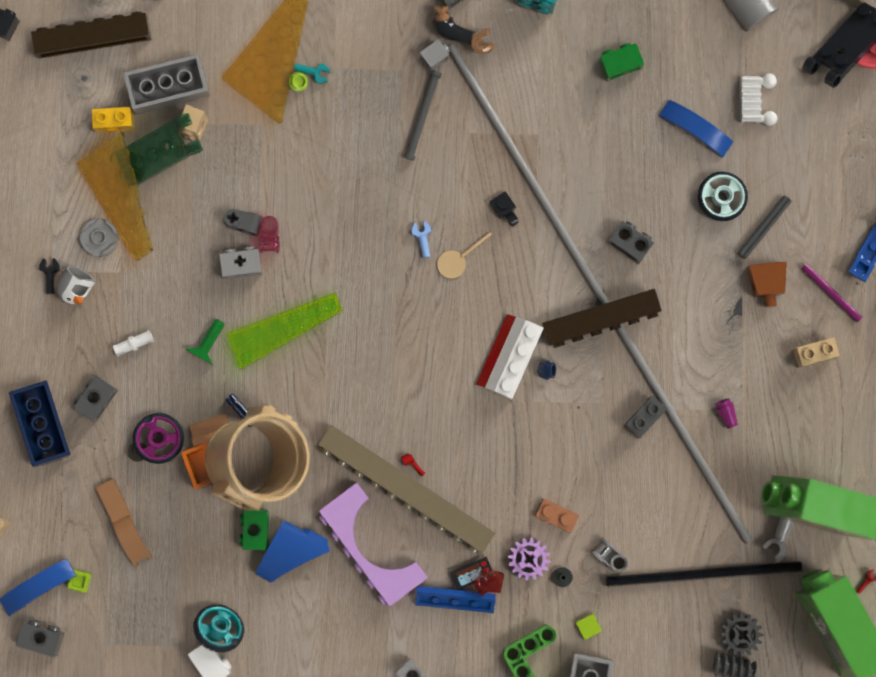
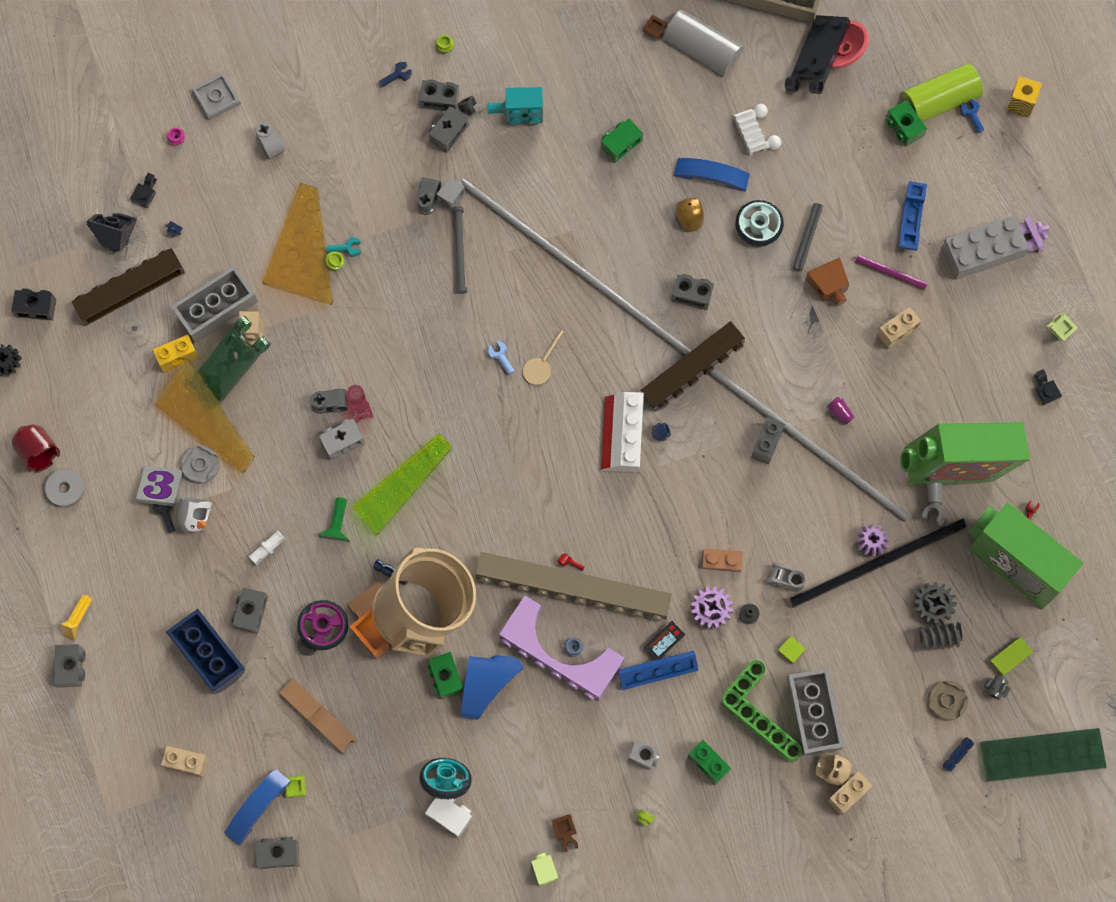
camera: 15 degrees left, 10 degrees down
piece [432,5,495,54] -> none
clear red bracket [475,570,504,596] -> none
black plate [489,191,519,227] -> none
none -> light grey tile [136,466,183,507]
none -> dark grey piece [417,177,441,215]
none -> sand blue plate [564,637,584,657]
none -> pearl gold helmet [676,198,704,232]
none -> lavender gear [856,523,889,557]

